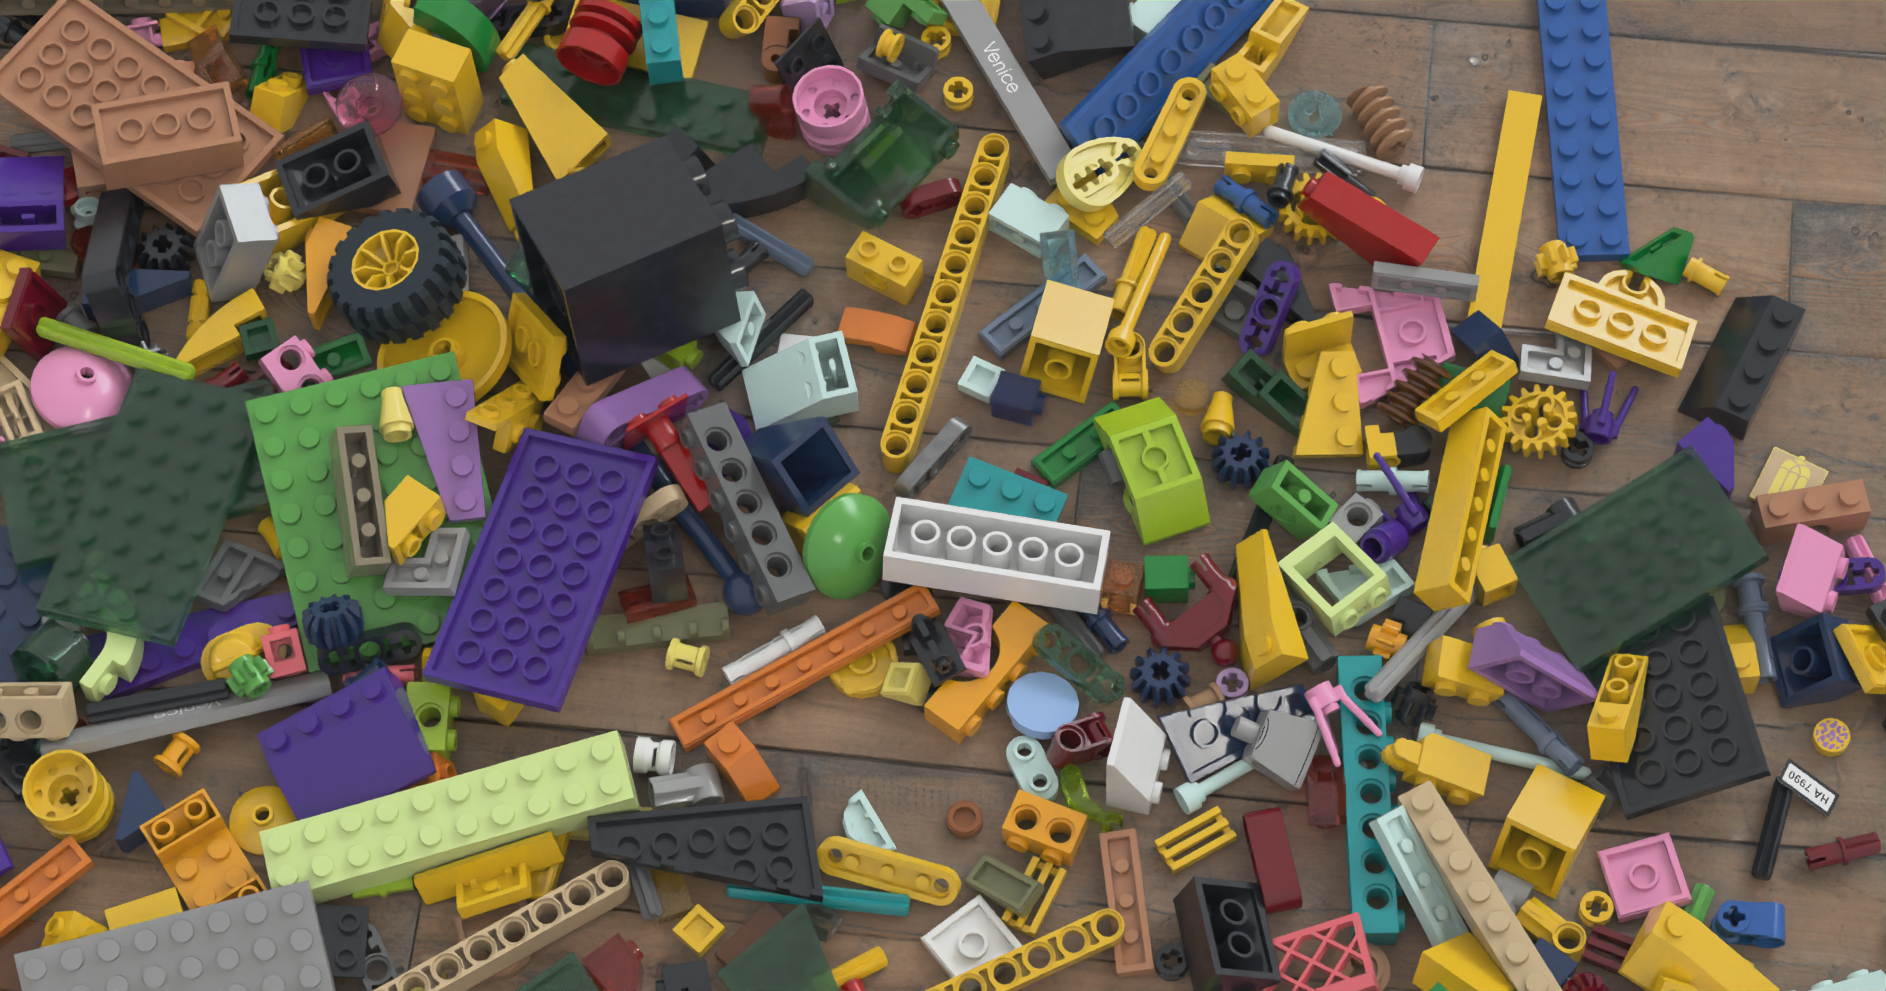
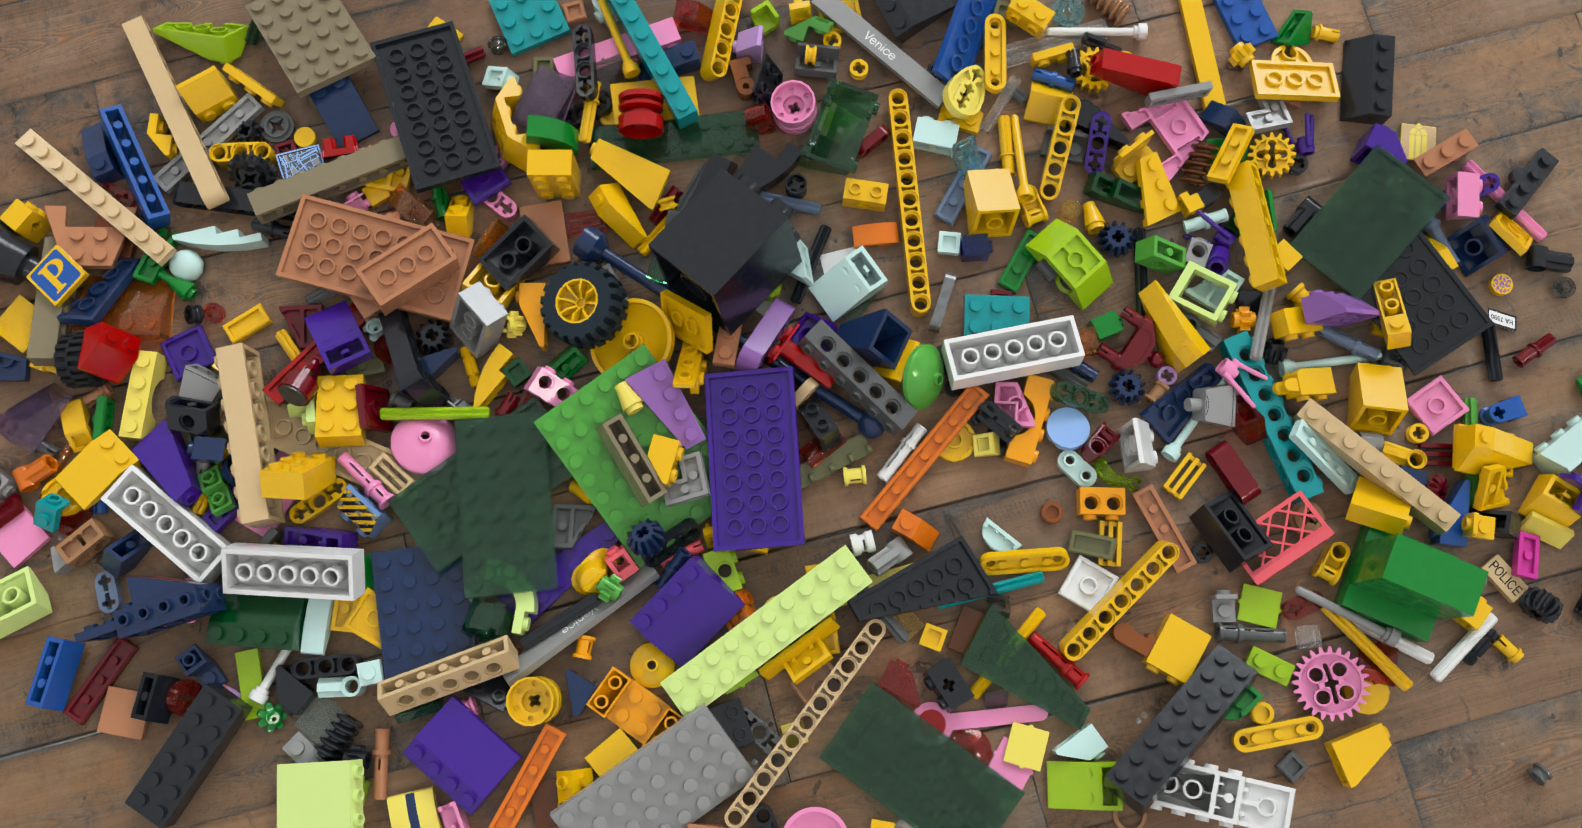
camera: 25 degrees left, 15 degrees up
clear pink dish [336,73,403,135] -> none
none -> black wheel [785,173,807,199]

